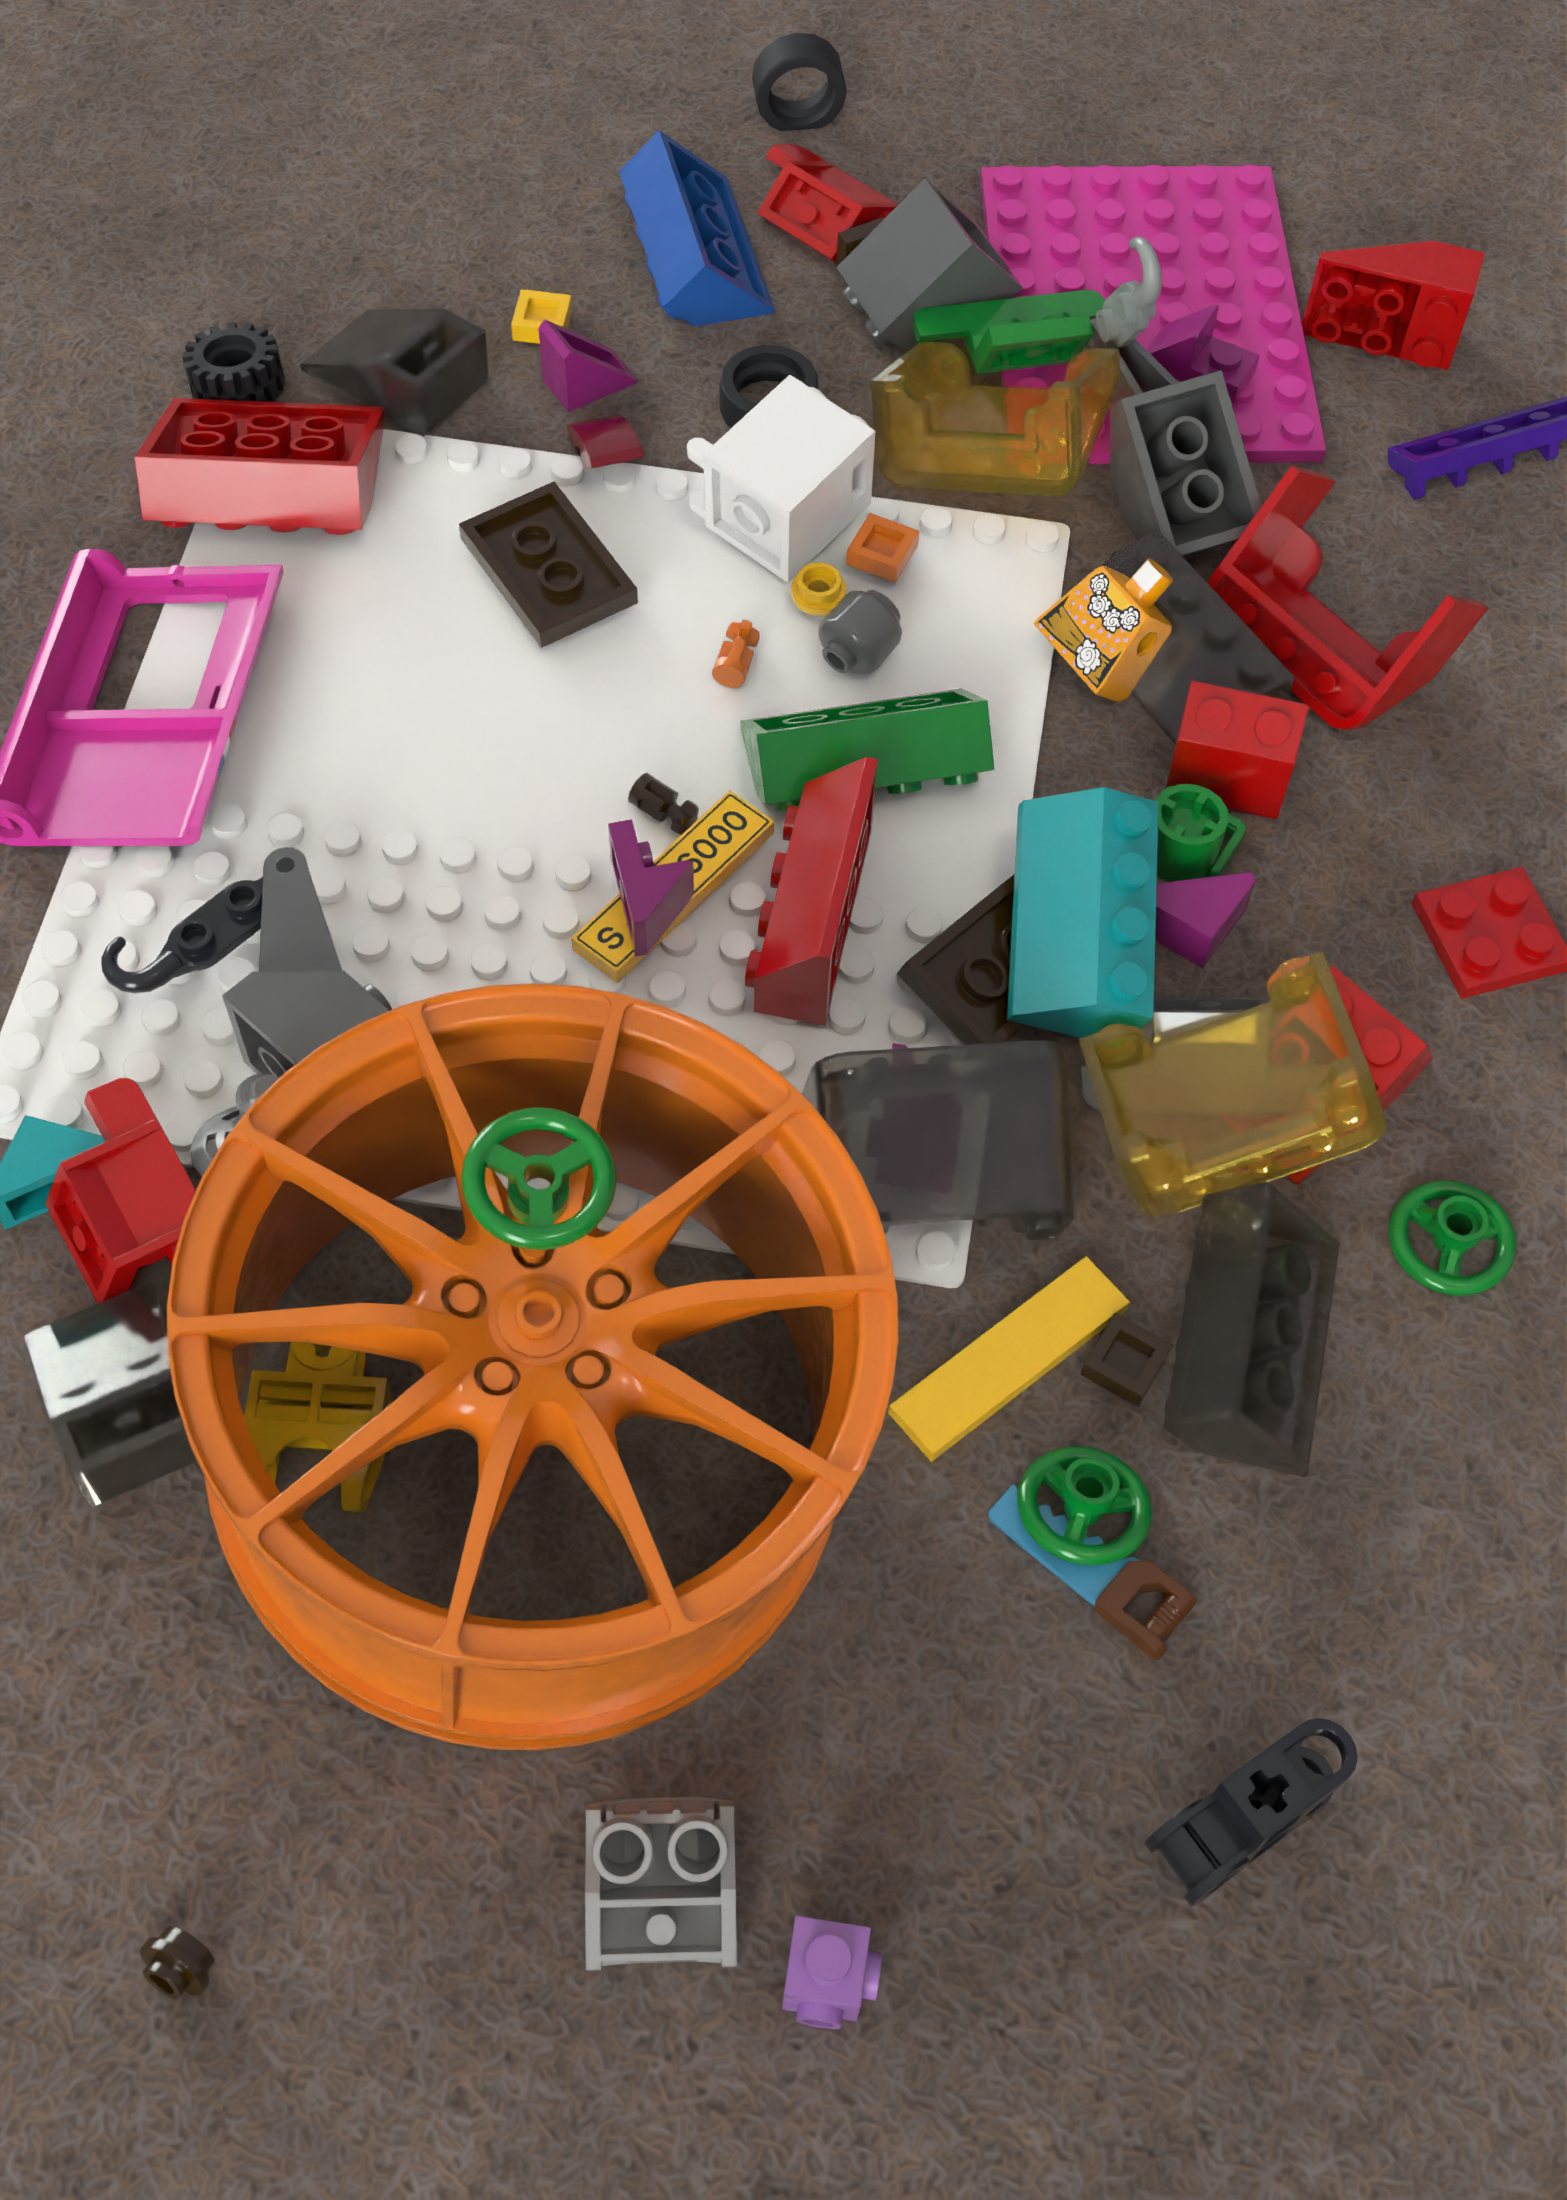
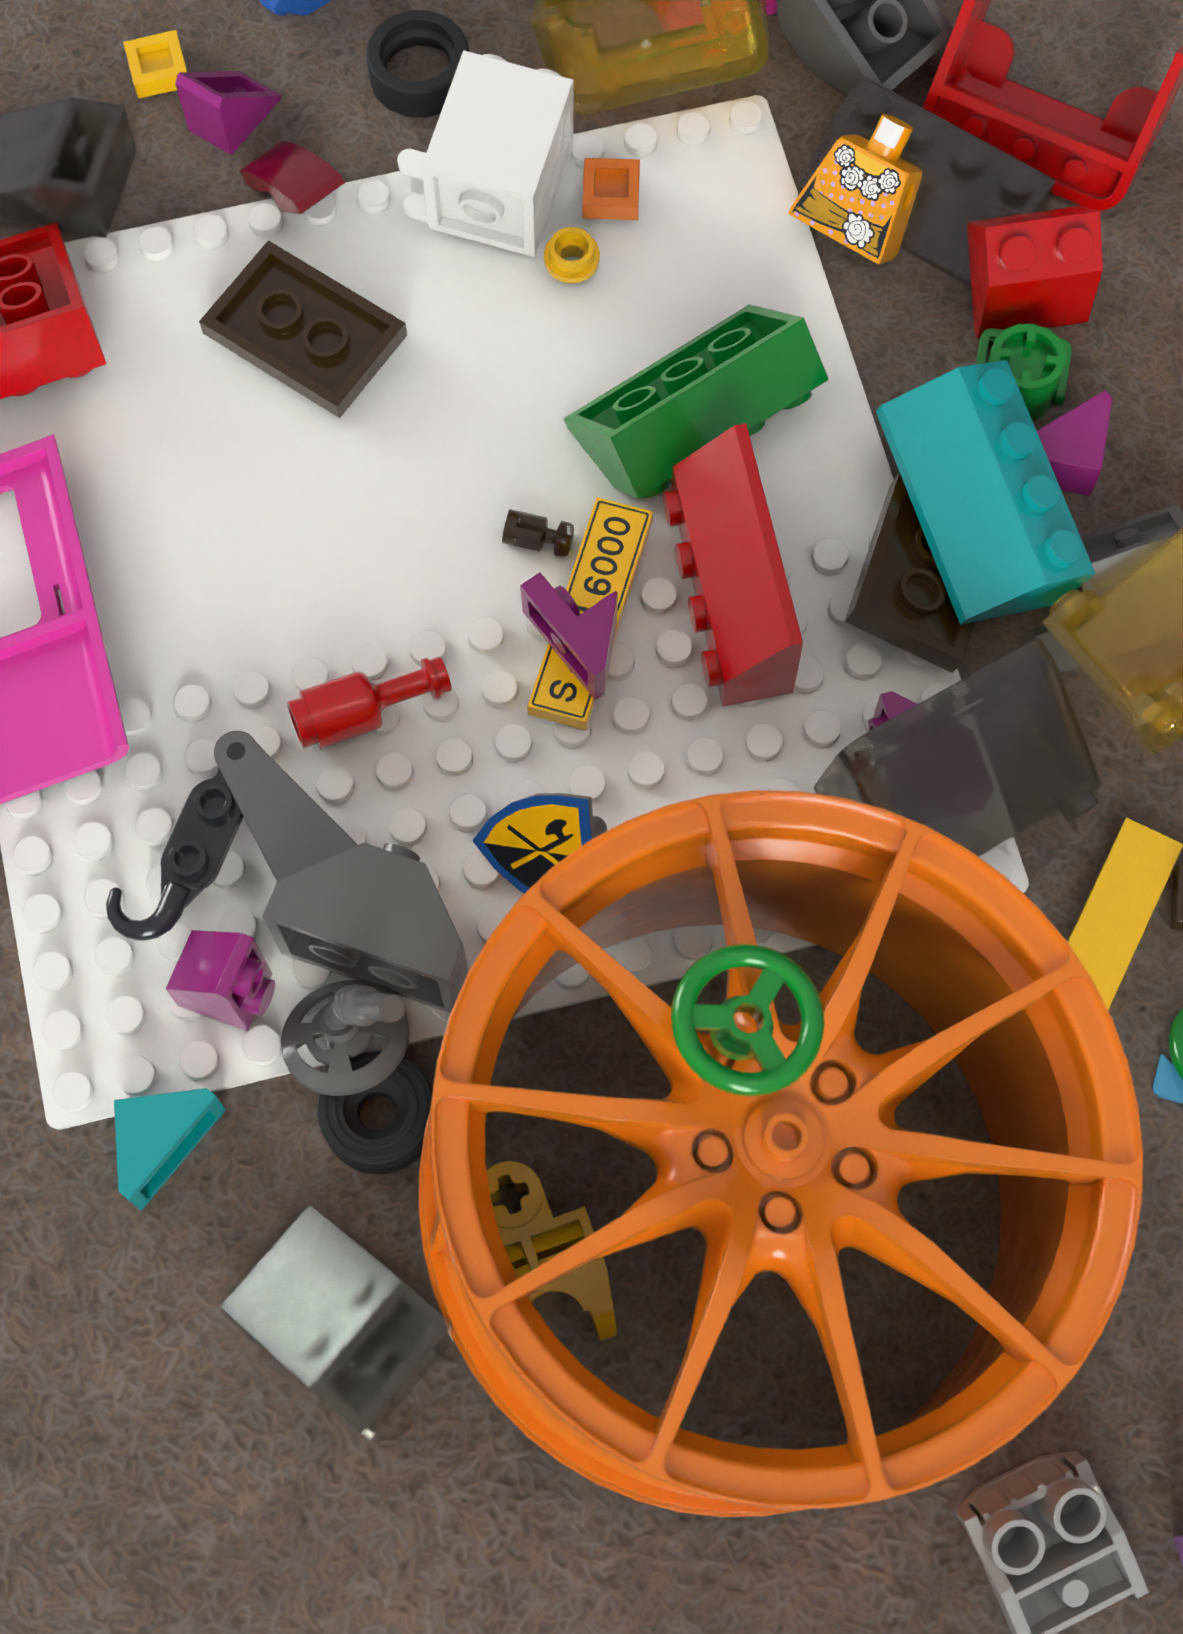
camera: 20 degrees left, 10 degrees up
red plate [45,1078,196,1309] -> none
orange piece [712,620,760,688] -> none
dark grey head [818,590,902,675] -> none
none -> magenta slope [165,930,275,1031]
none -> red piece [287,656,452,749]

